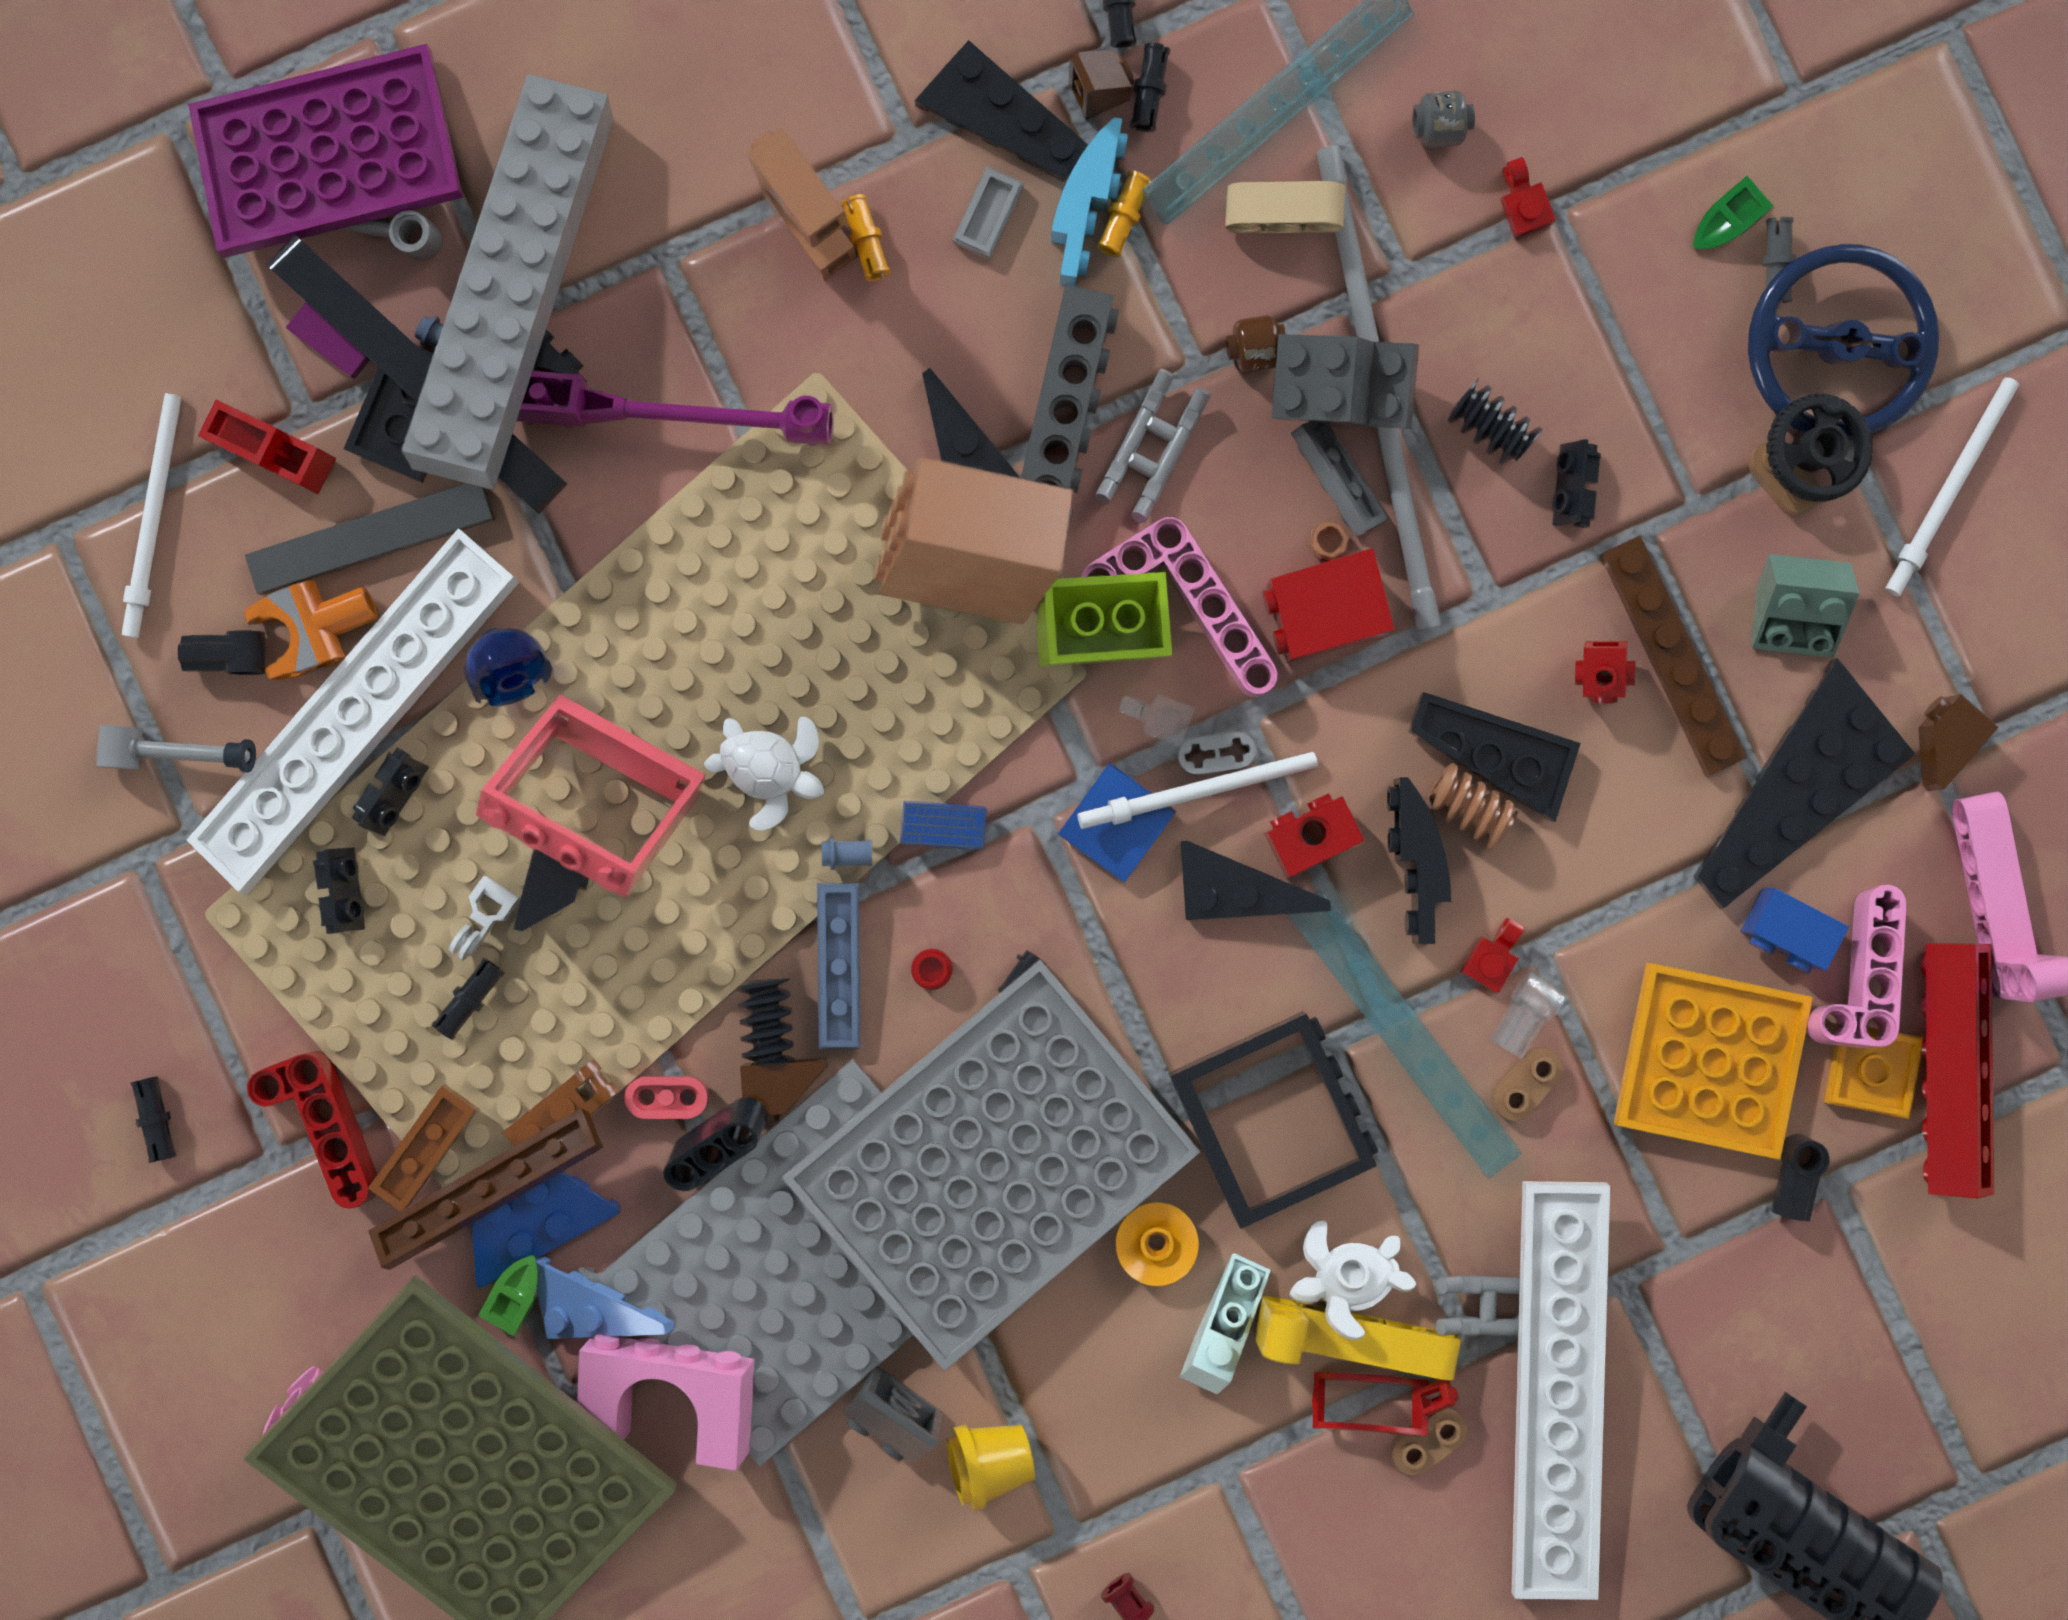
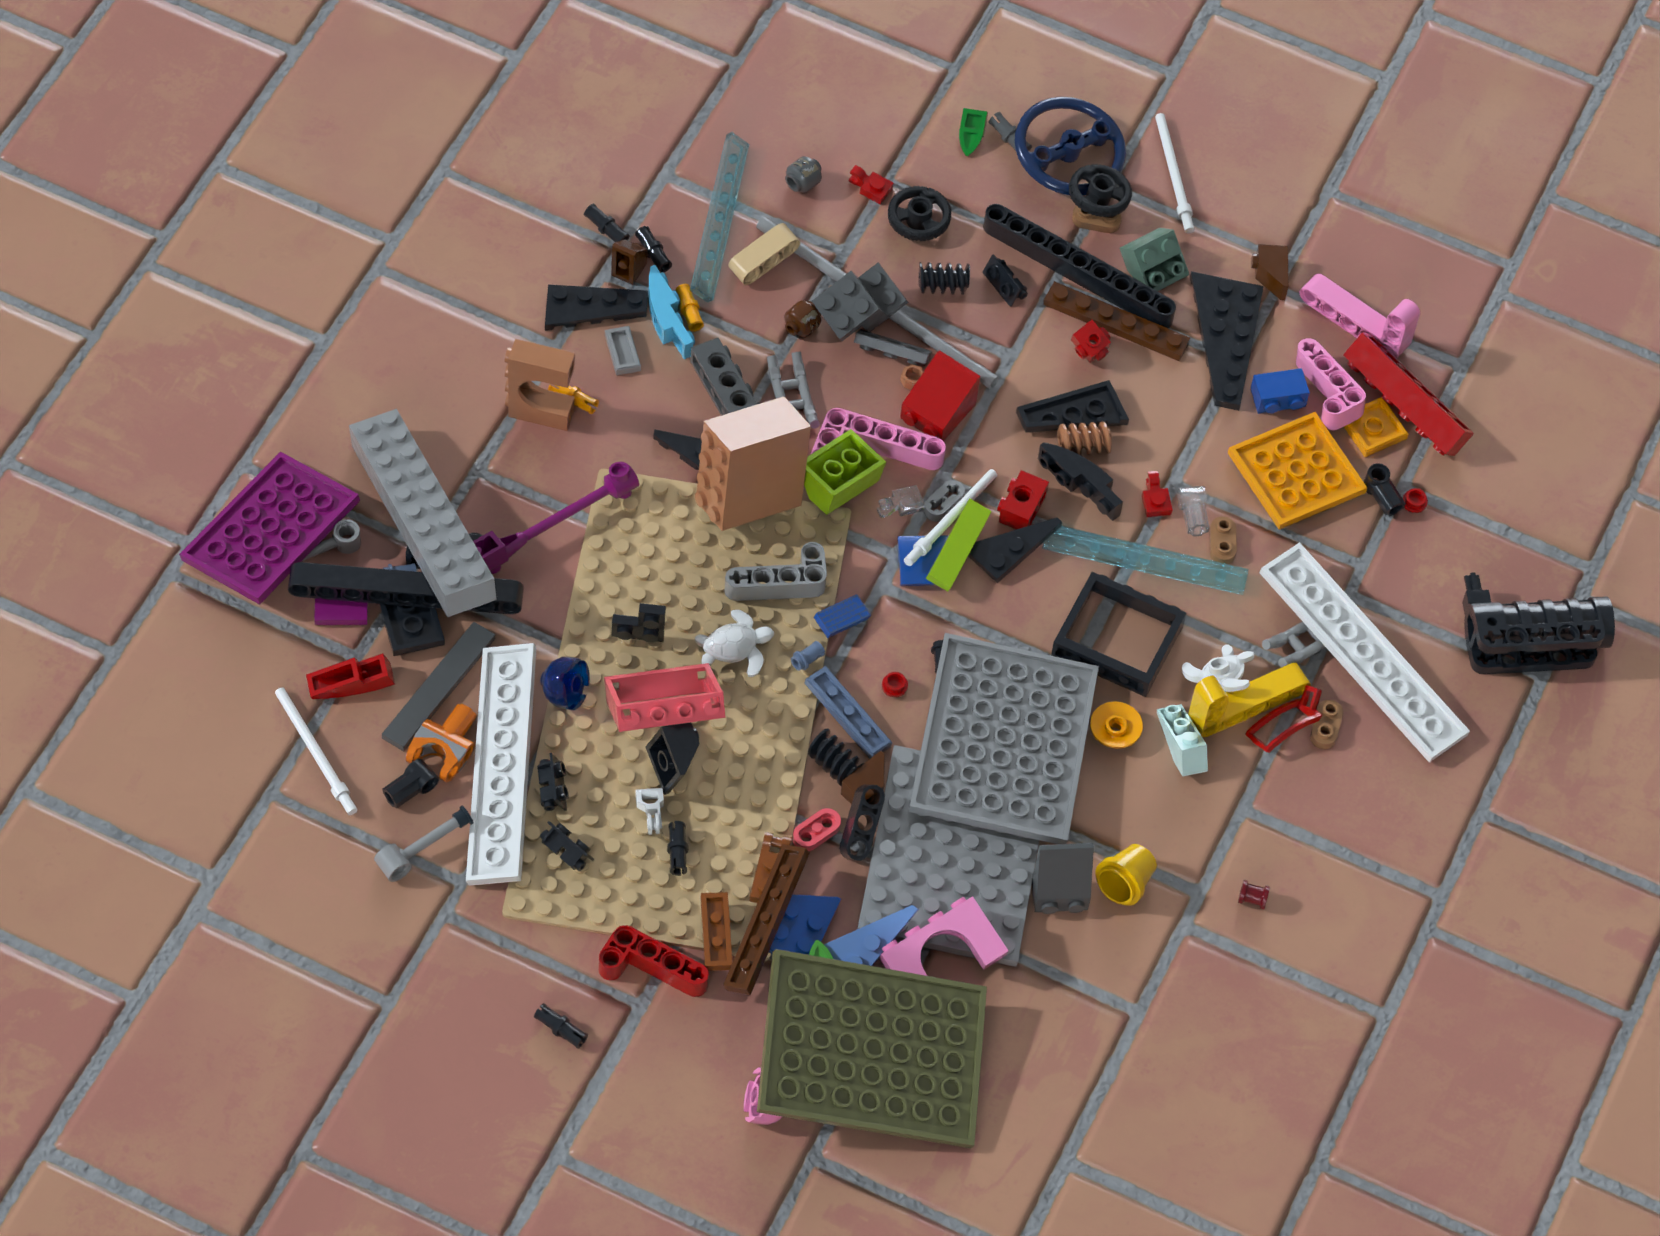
camera: 45 degrees left, 30 degrees down
none -> black plate [611,603,666,643]
none -> light grey beam [724,542,827,601]
none -> black wheel [888,186,951,241]
none -> lime tile [926,498,992,592]
none -> black beam [983,204,1176,328]
none -> red plate [1403,488,1428,513]

